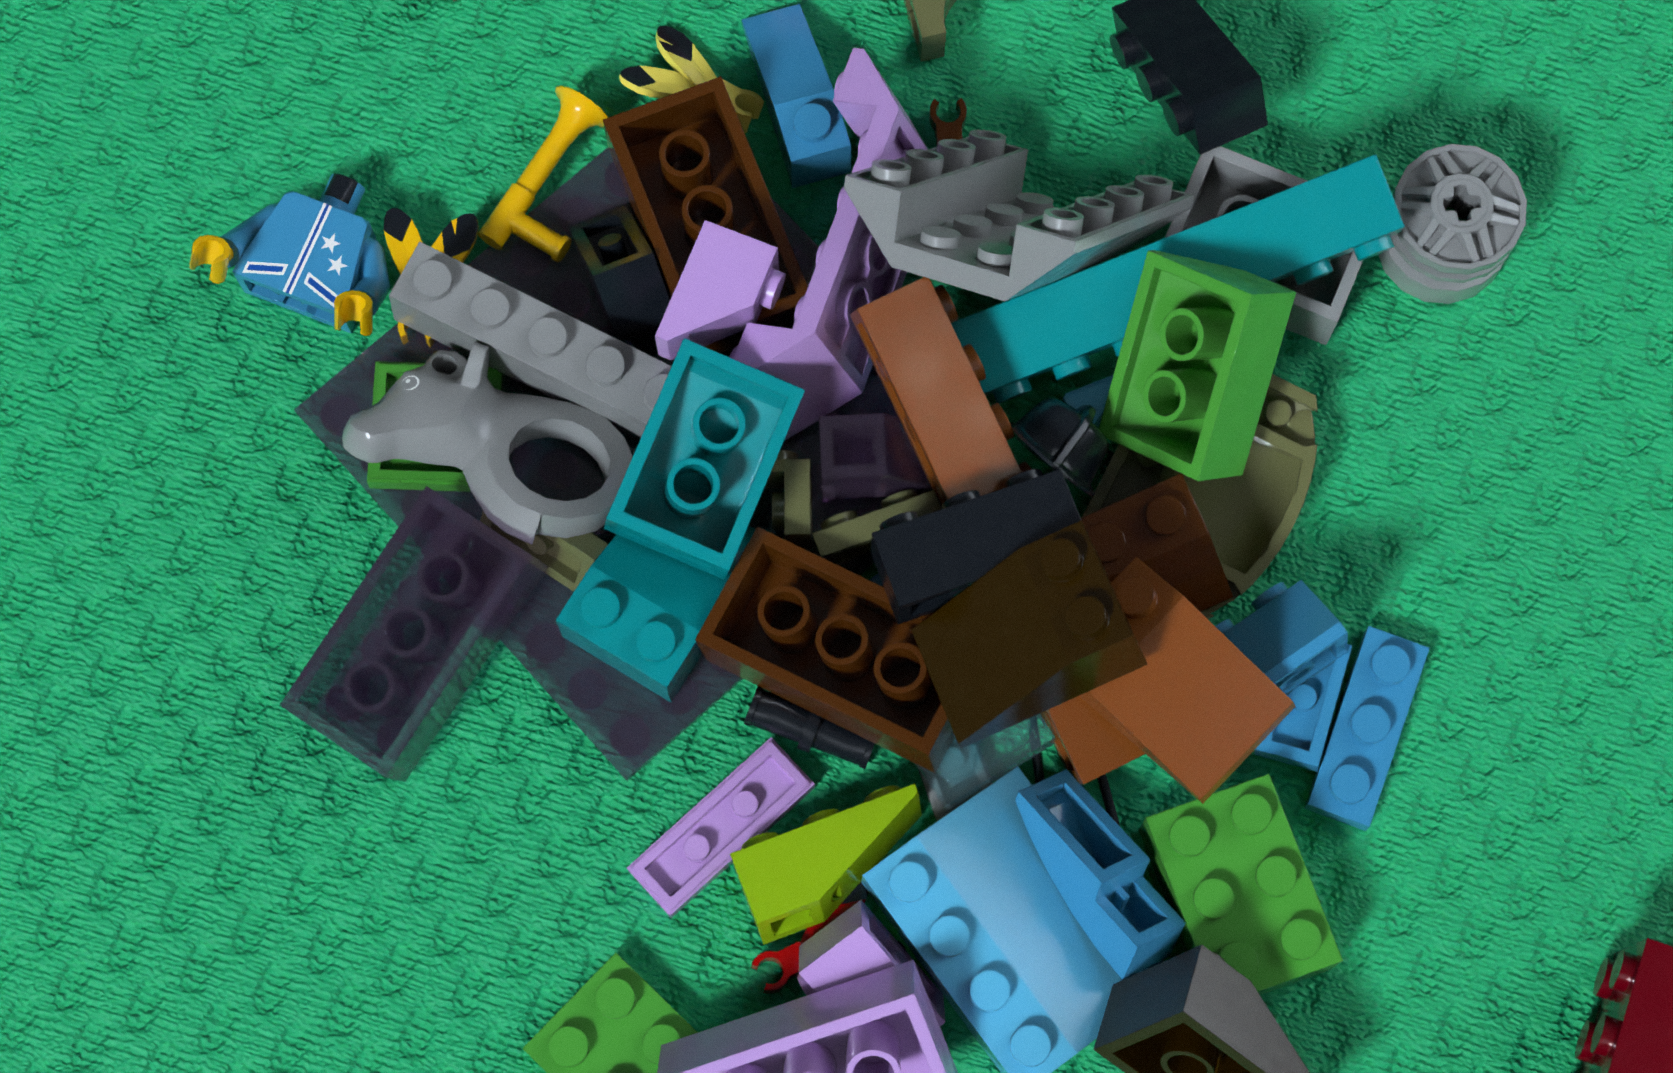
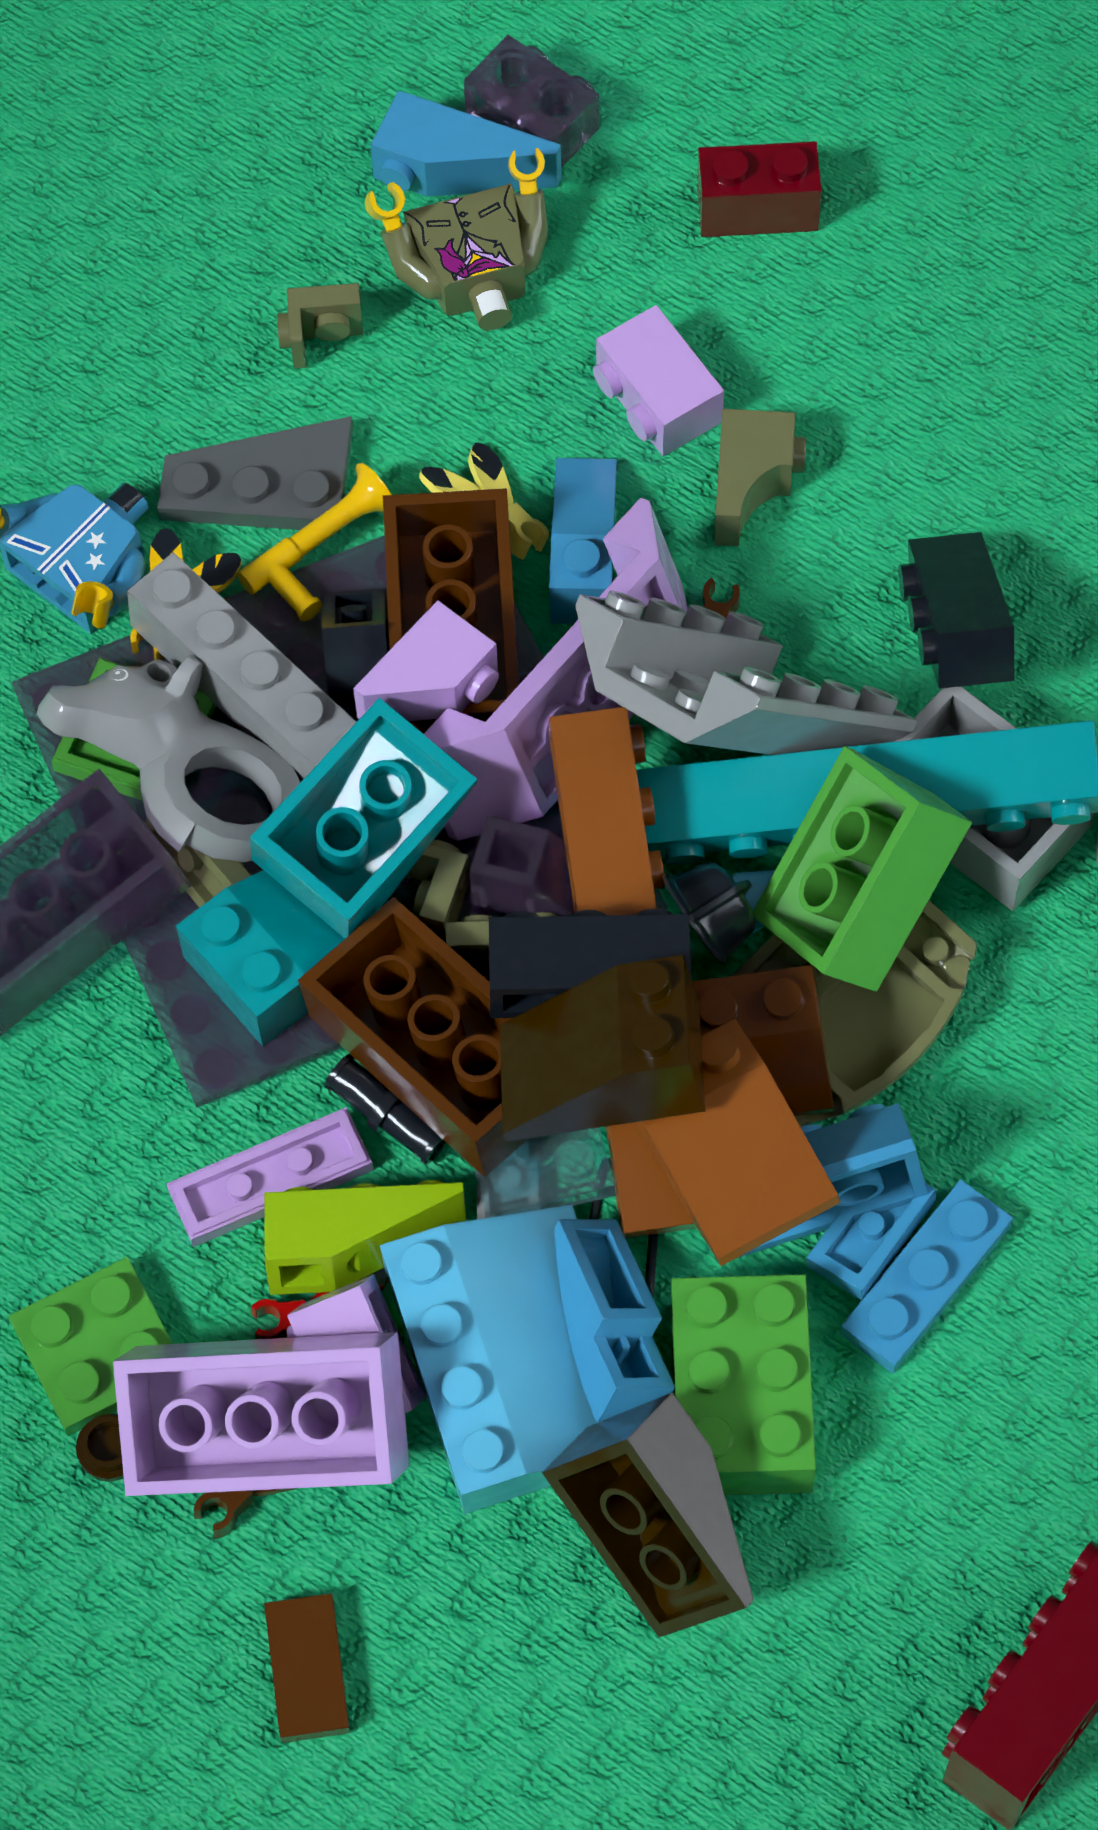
camera: 20 degrees right, 10 degrees down
none -> dark grey wing [157,416,353,533]

